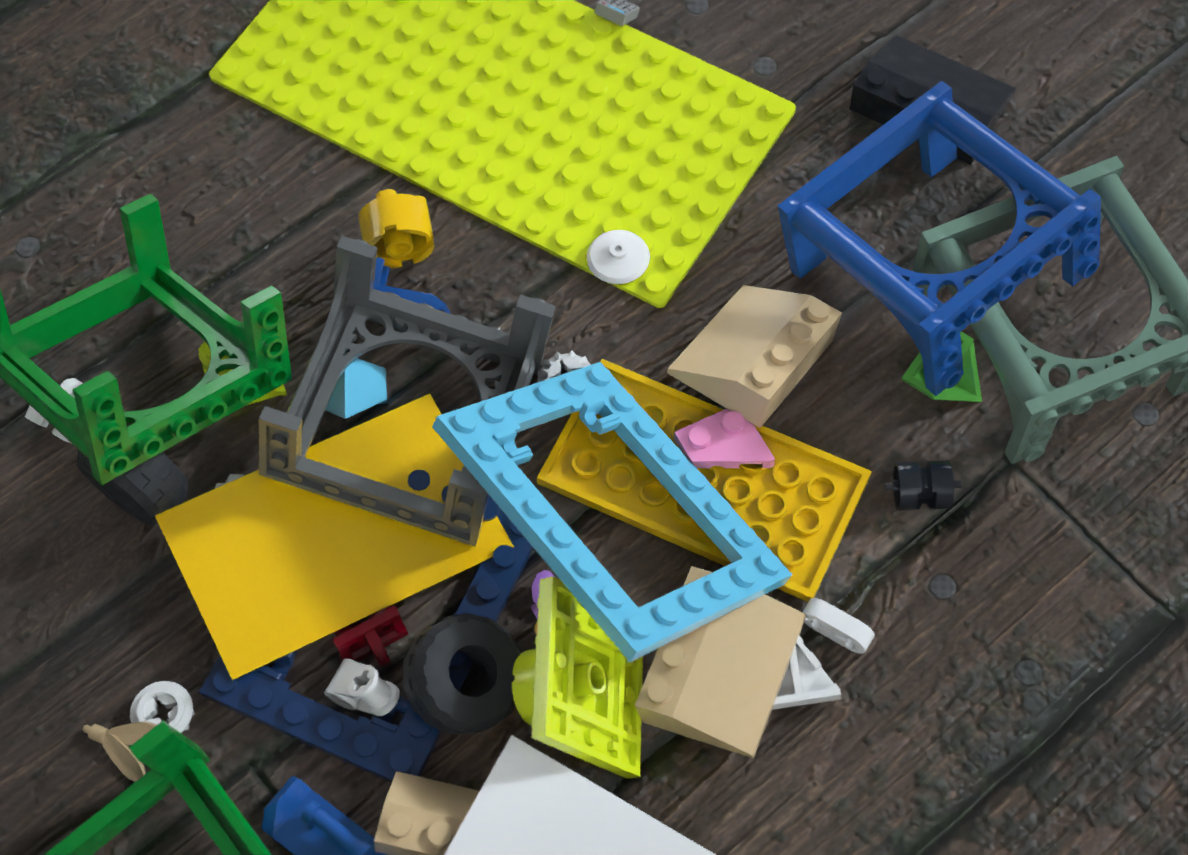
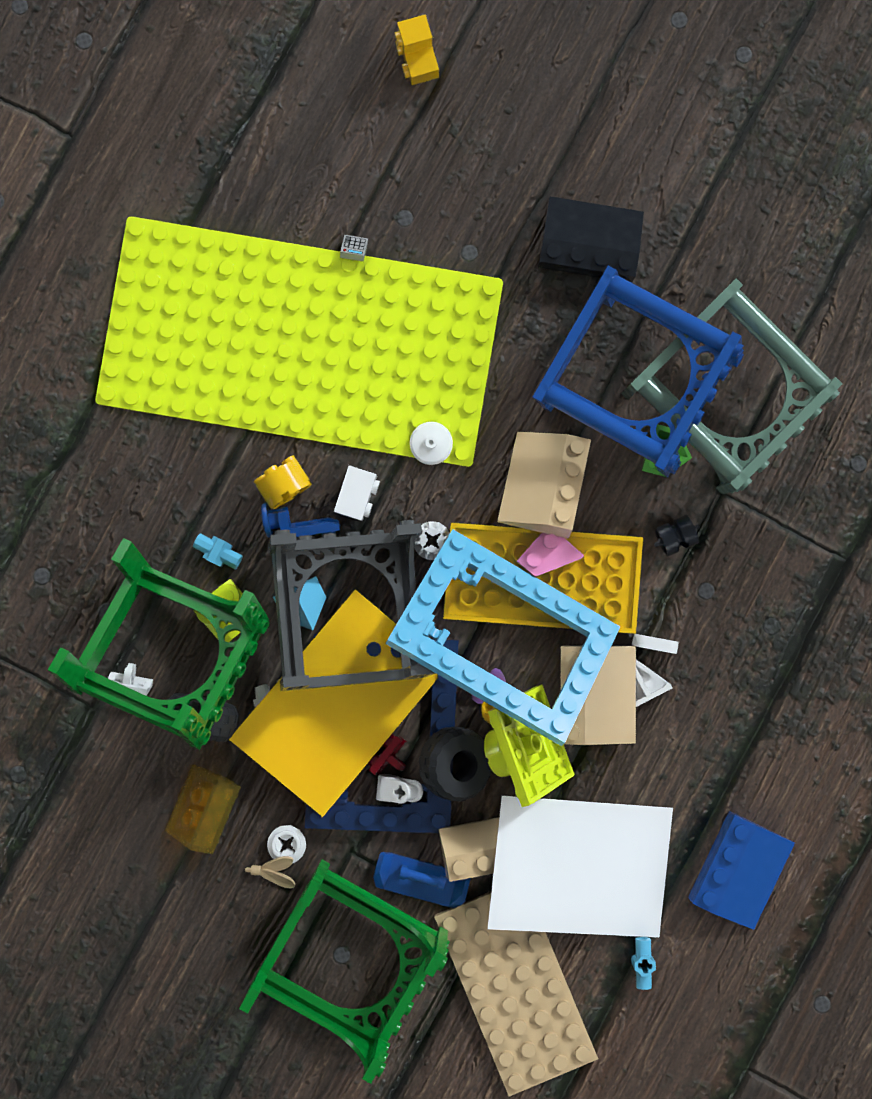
camera: 25 degrees left, 25 degrees up
none -> clear yellow slope [165,764,241,854]
none -> medium azure axle [193,533,243,569]
none -> white brick [334,466,380,521]

